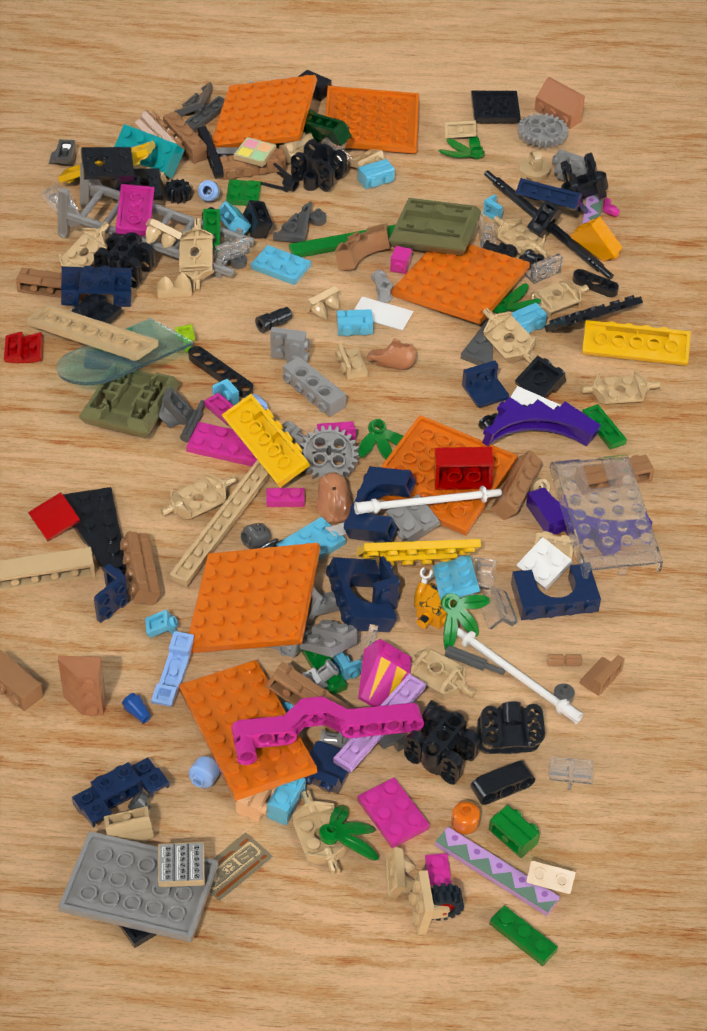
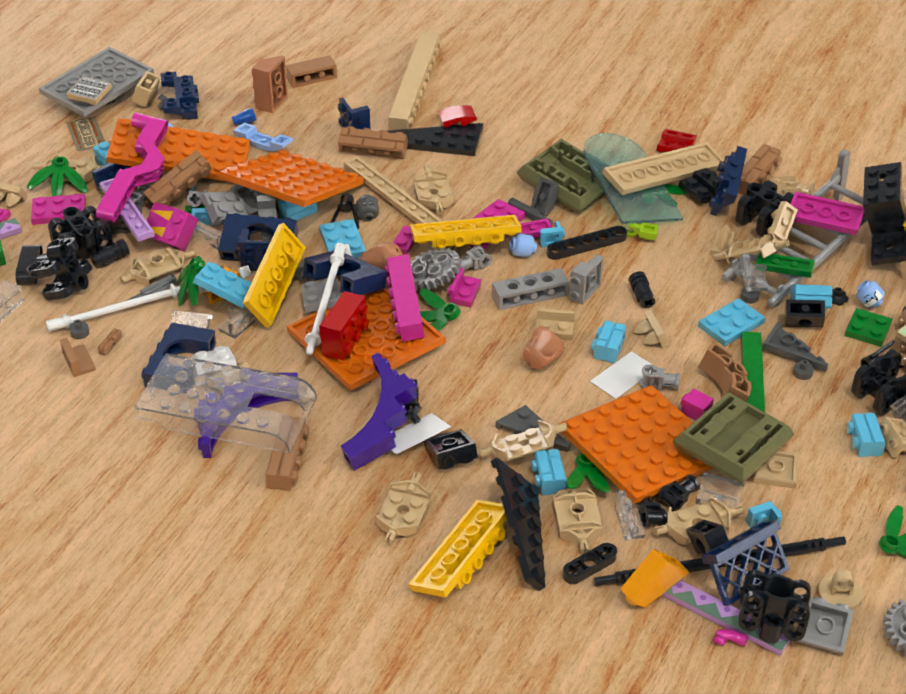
camera: 115 degrees right, 5 degrees down
medium azure bracket [145,610,178,638] -> none
black gear [164,178,192,204] -> none
orange head [451,801,480,834] -> none
dark blue bracket [462,360,509,408] -> none
medium nougat brick [491,450,543,520] -> none
green plate [582,404,627,450] -> none
none -> dark pink brick [385,254,425,342]

